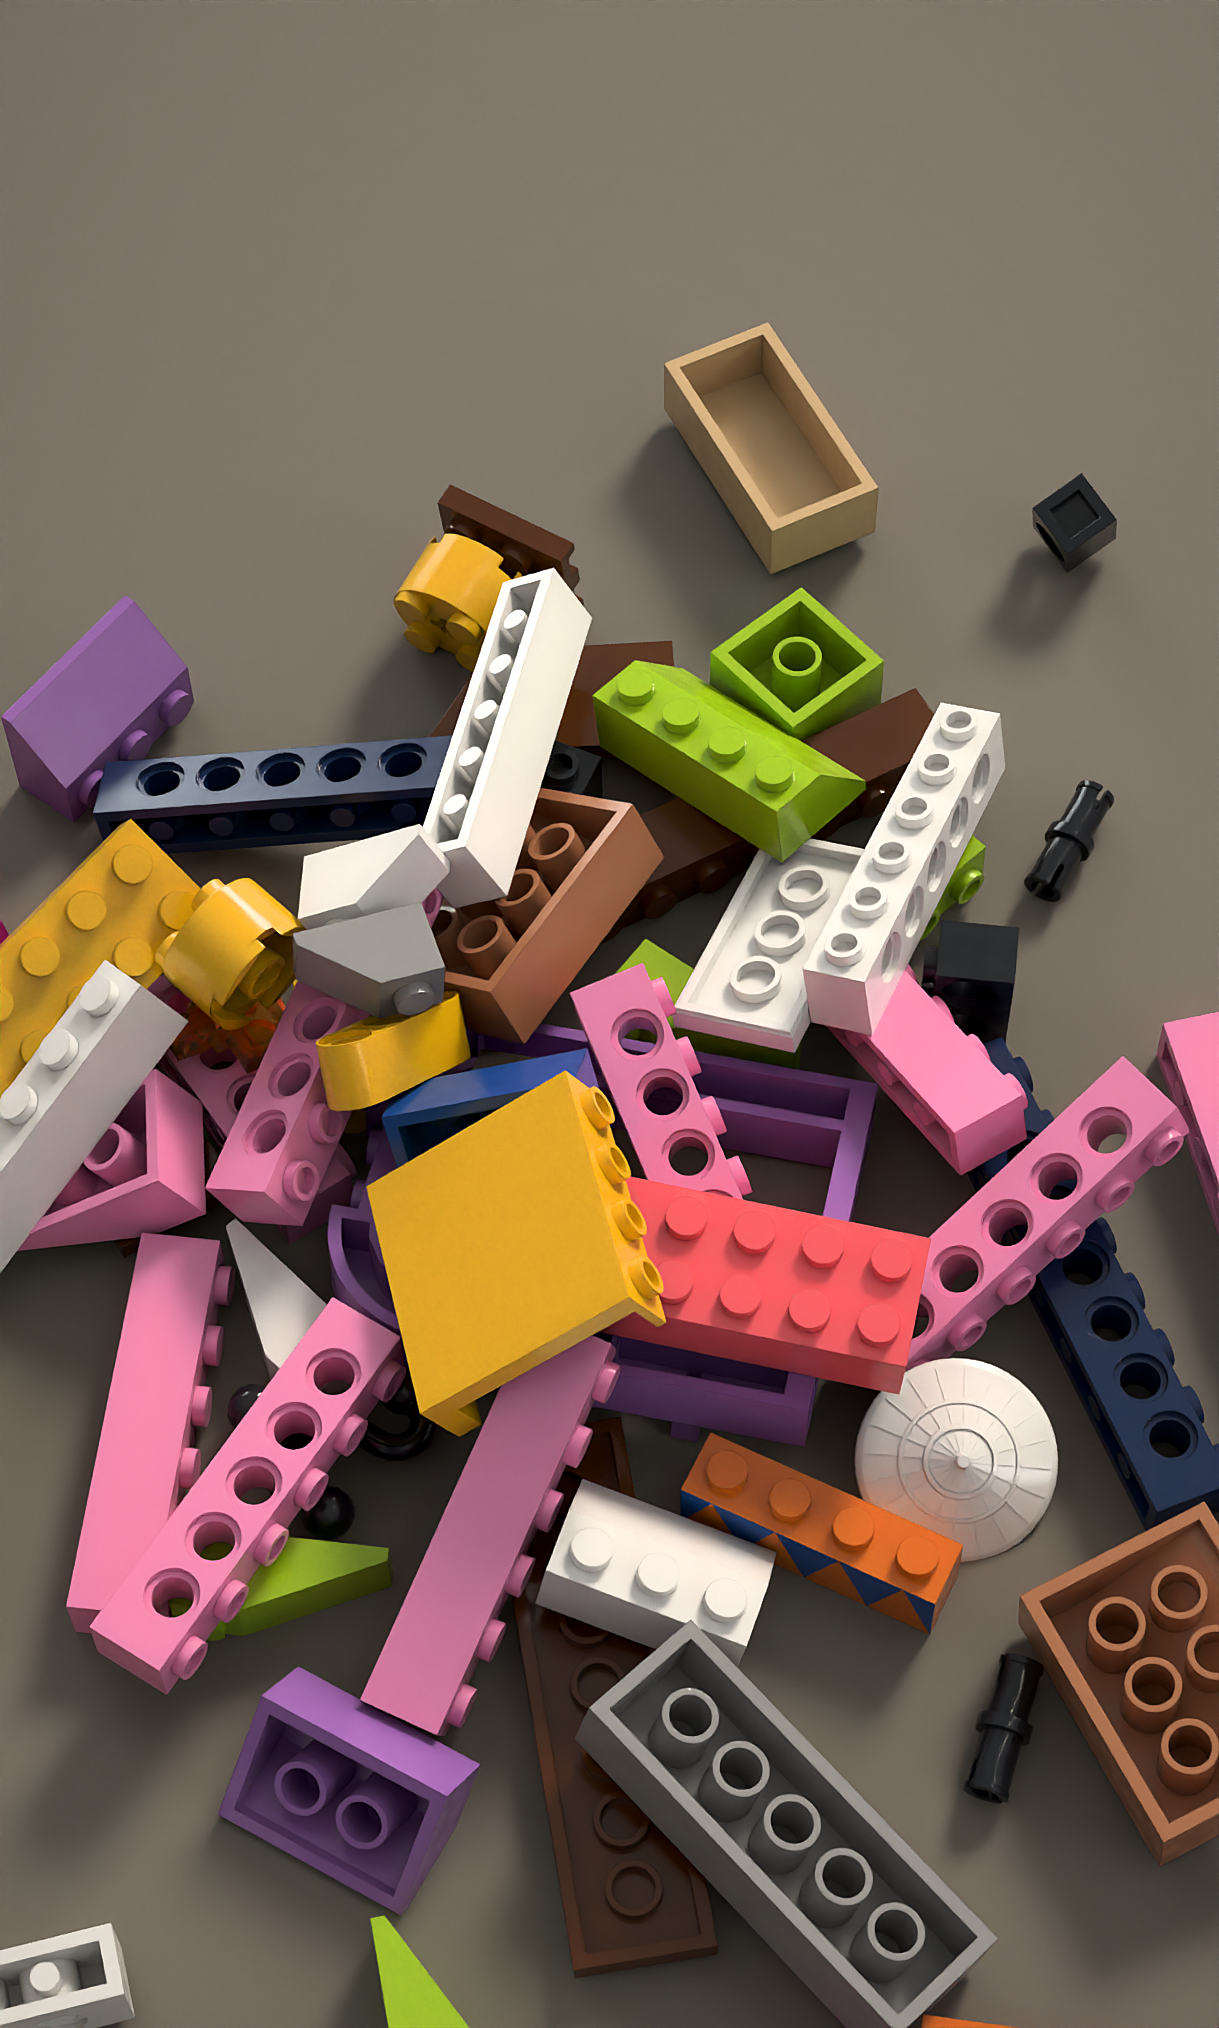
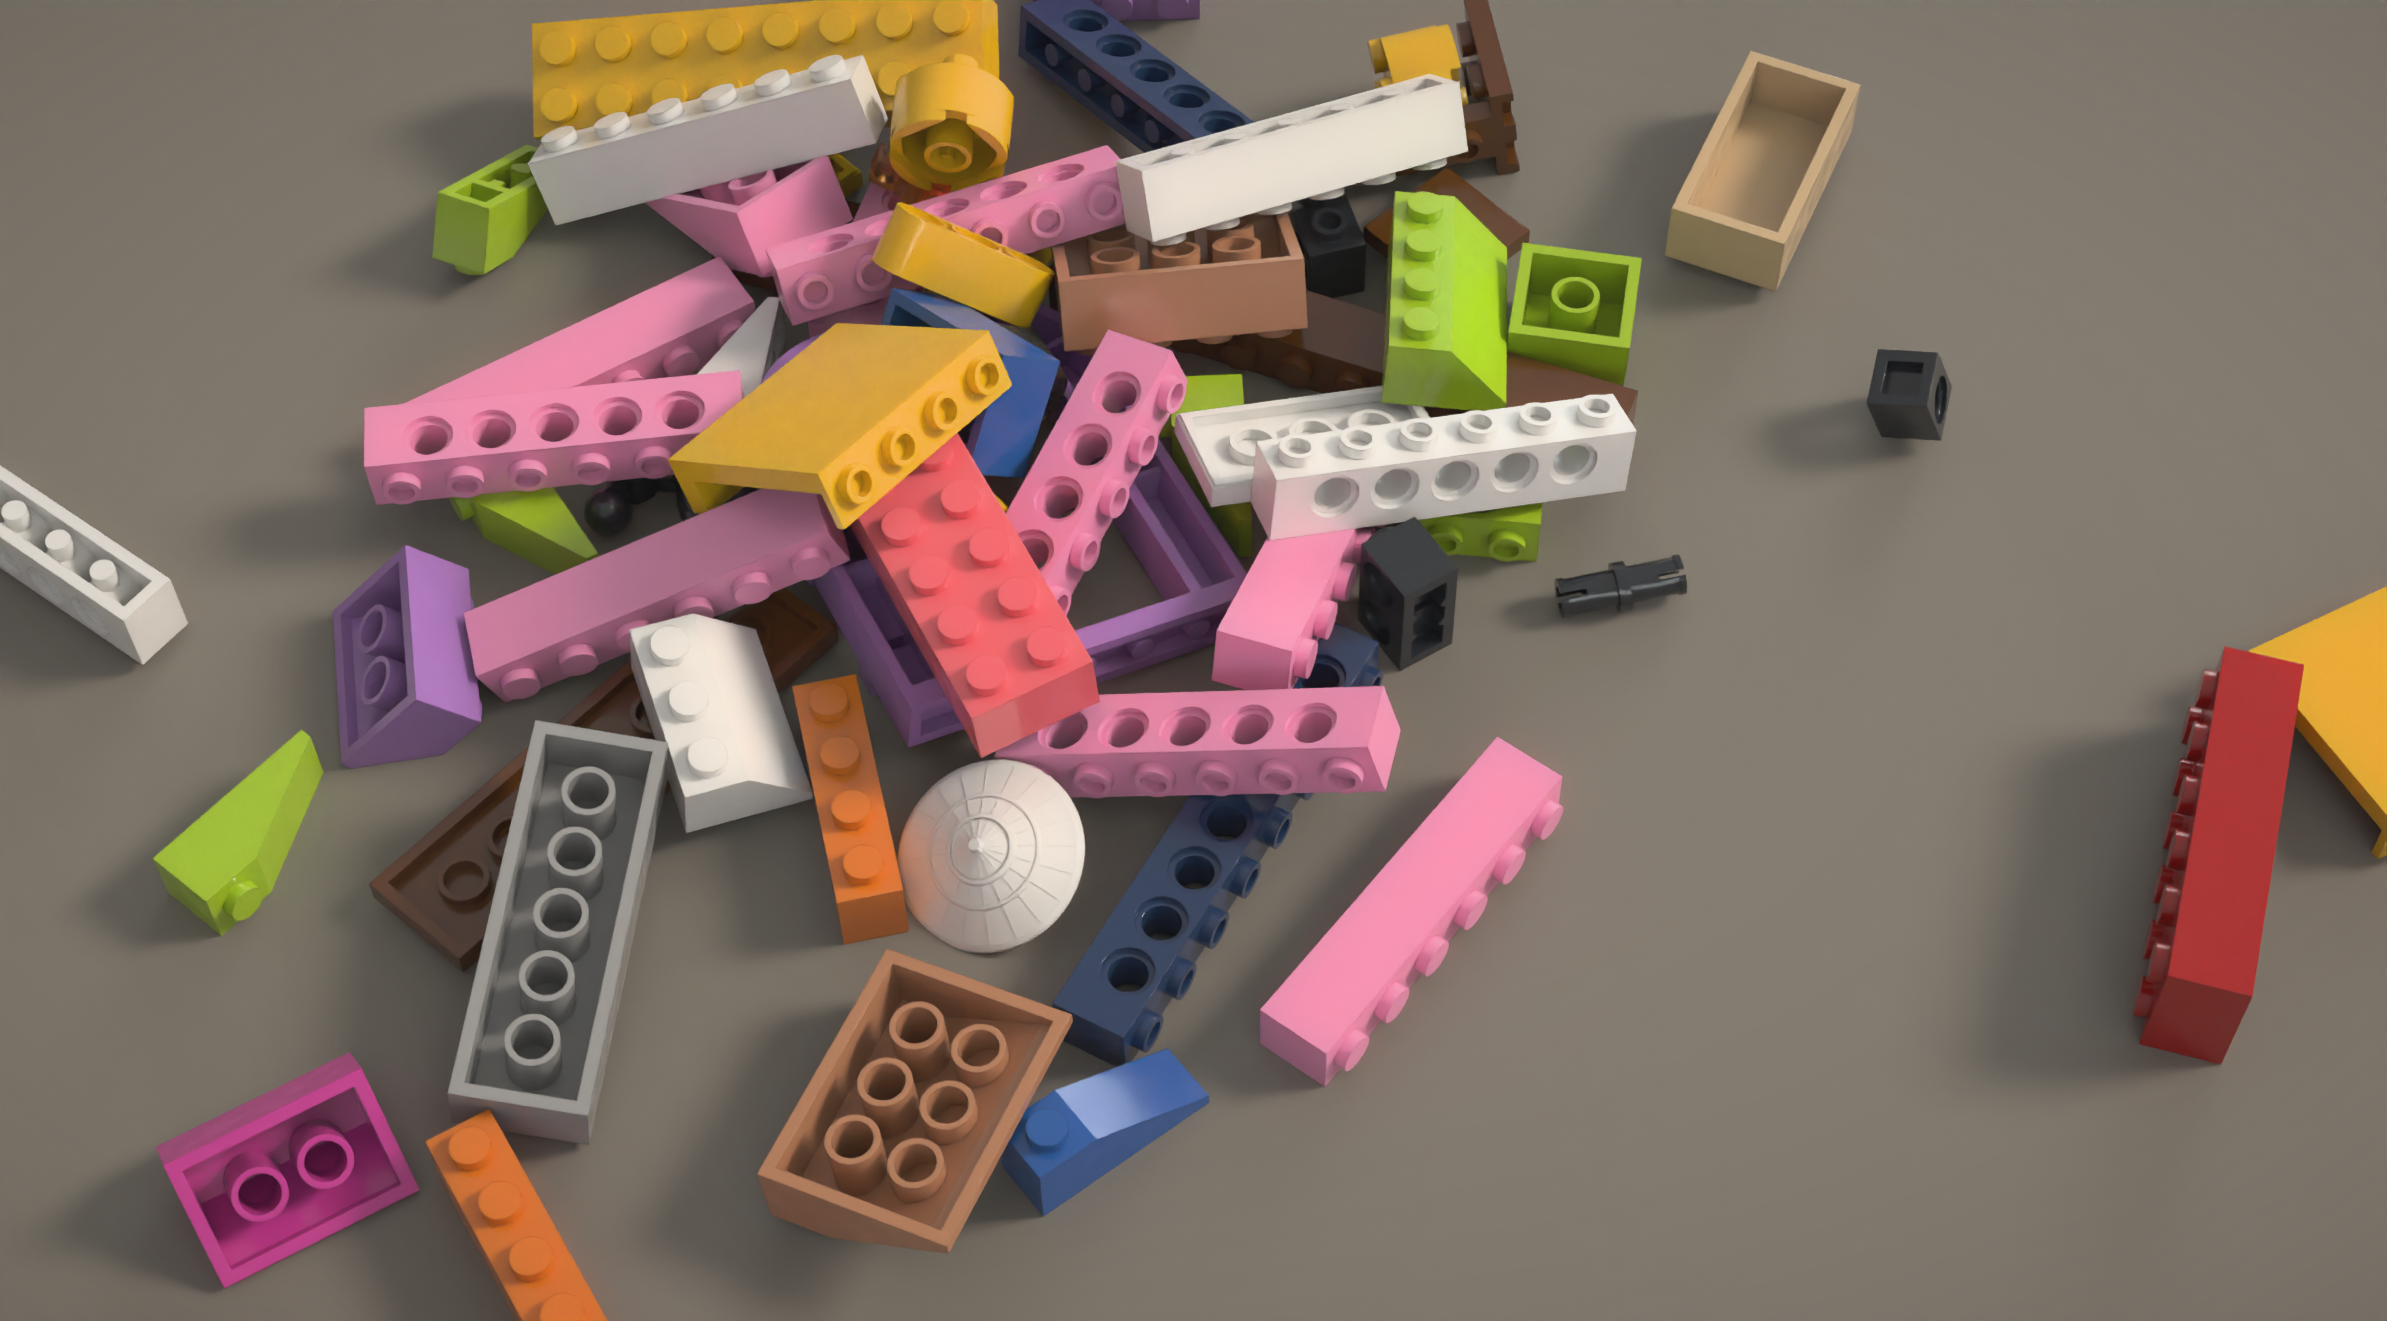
camera: 50 degrees right, 5 degrees down
light grey slope [293,902,445,1018] -> none
white slope [298,824,451,930] -> none
black pin [963,1653,1044,1804] -> none

